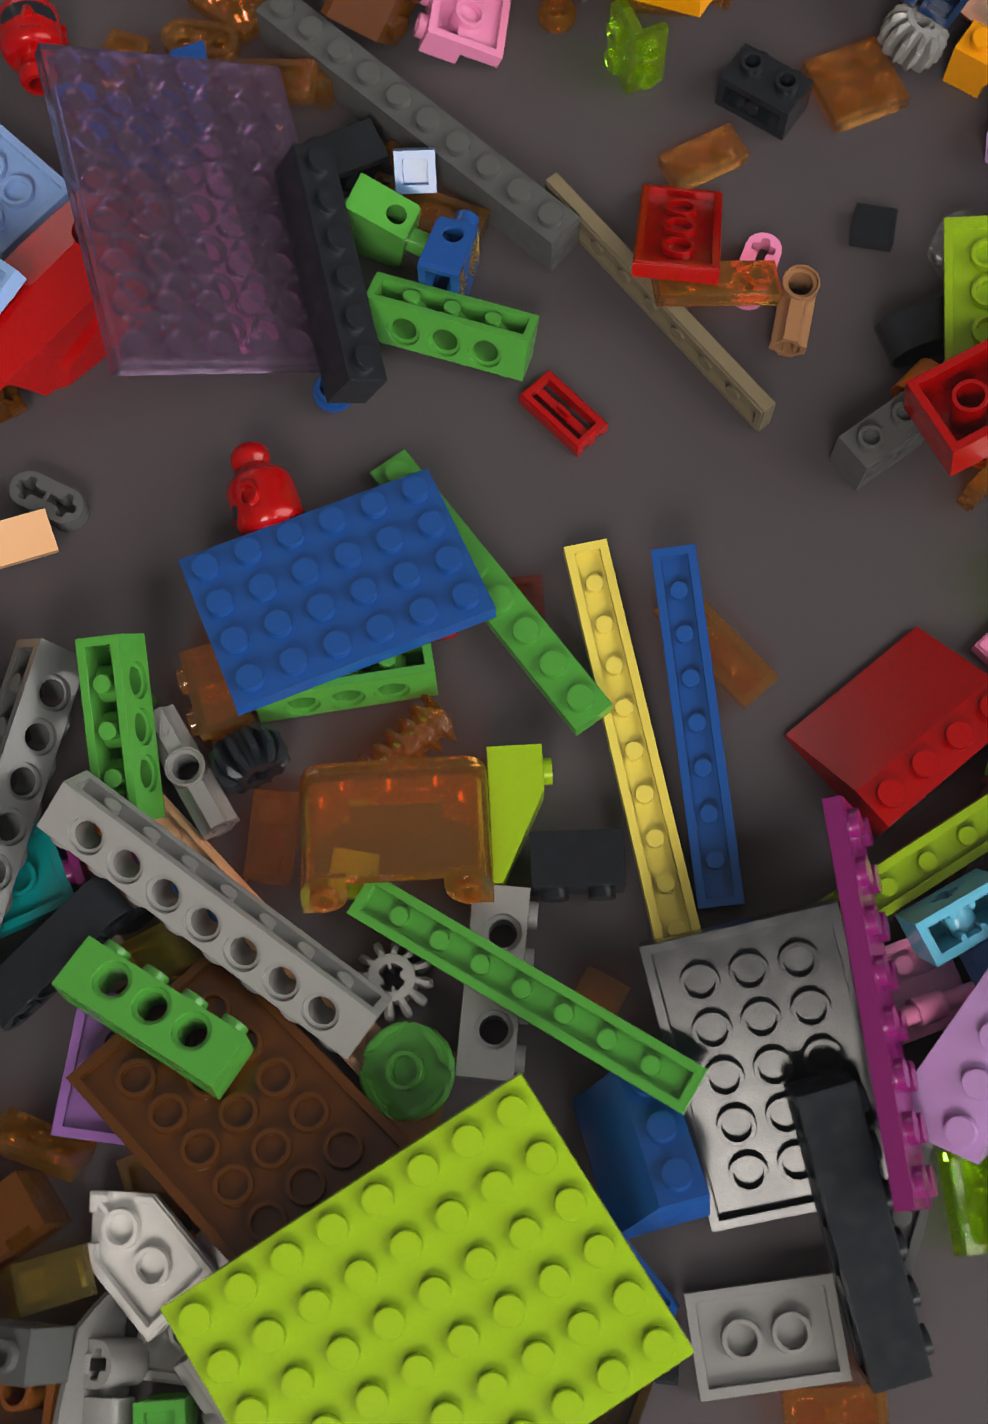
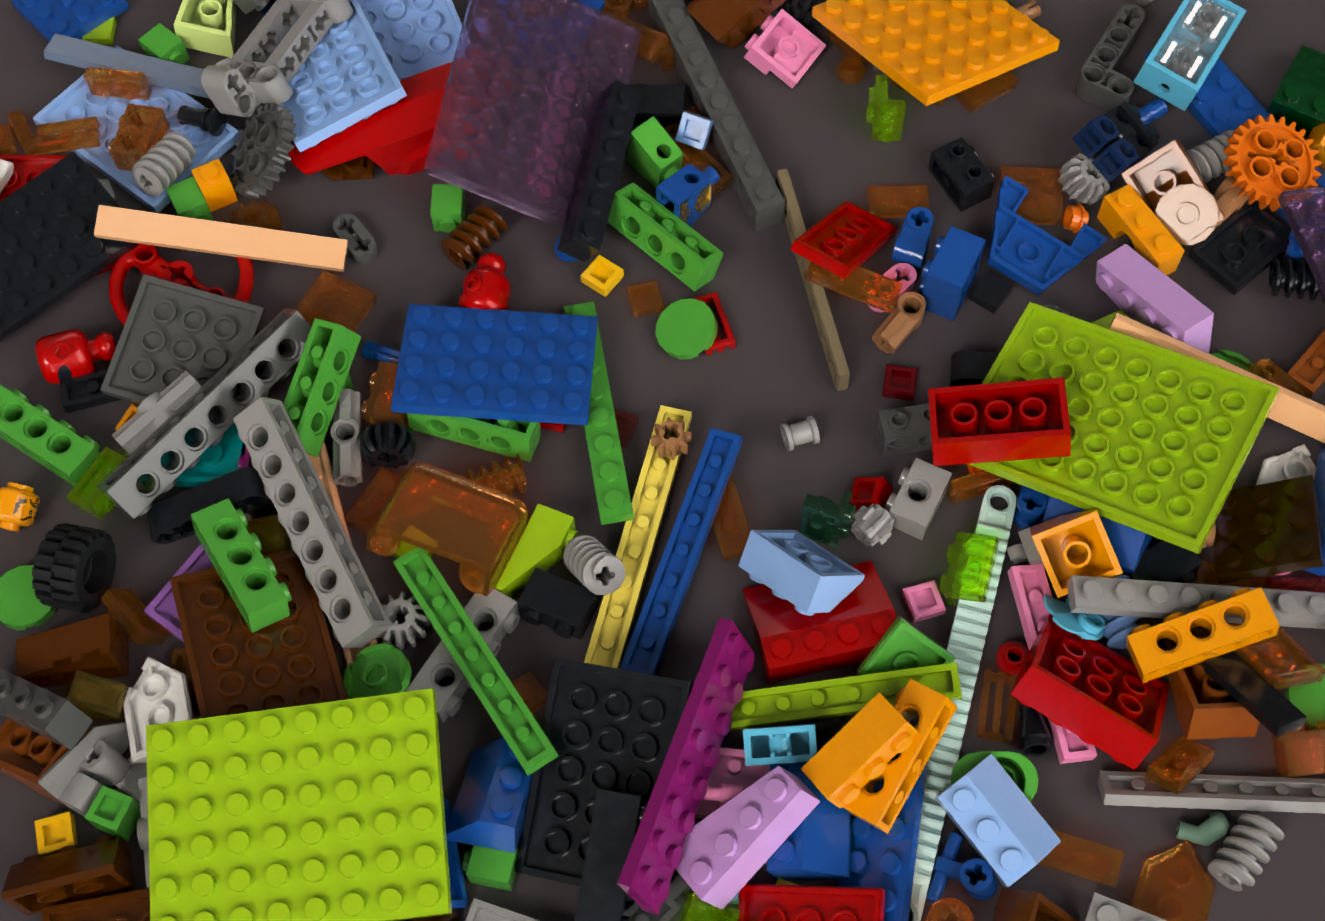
camera: 25 degrees right, 10 degrees down
none -> clear orange plate [294,270,377,332]
none -> blue axle [361,340,401,369]
none -> bright green brick [430,184,466,233]
none -> reddish brown piece [441,205,508,270]
none -> bright green brick [463,845,519,892]
none -> light grey piece [563,534,626,595]
none -> yellow plate [580,255,624,297]
none -> clear orange tile [626,280,664,318]
none -> medium nougat gear [651,417,691,460]
none -> bright green tile [655,298,718,360]
none -> light blue slope [738,530,865,616]
none -> light grey bush [780,415,820,452]
none -> clear green bracket [799,490,856,548]
none -> red slope [847,477,893,510]
none -> light grey gear [850,503,895,547]
none -> dark red tile [882,364,918,401]
none -> light grey brick [885,458,952,541]
none -> blue piece [891,207,934,269]
none -> blue brick [918,226,986,321]
none -> blue wing [986,175,1107,296]
none -> orange plate [1063,203,1089,233]

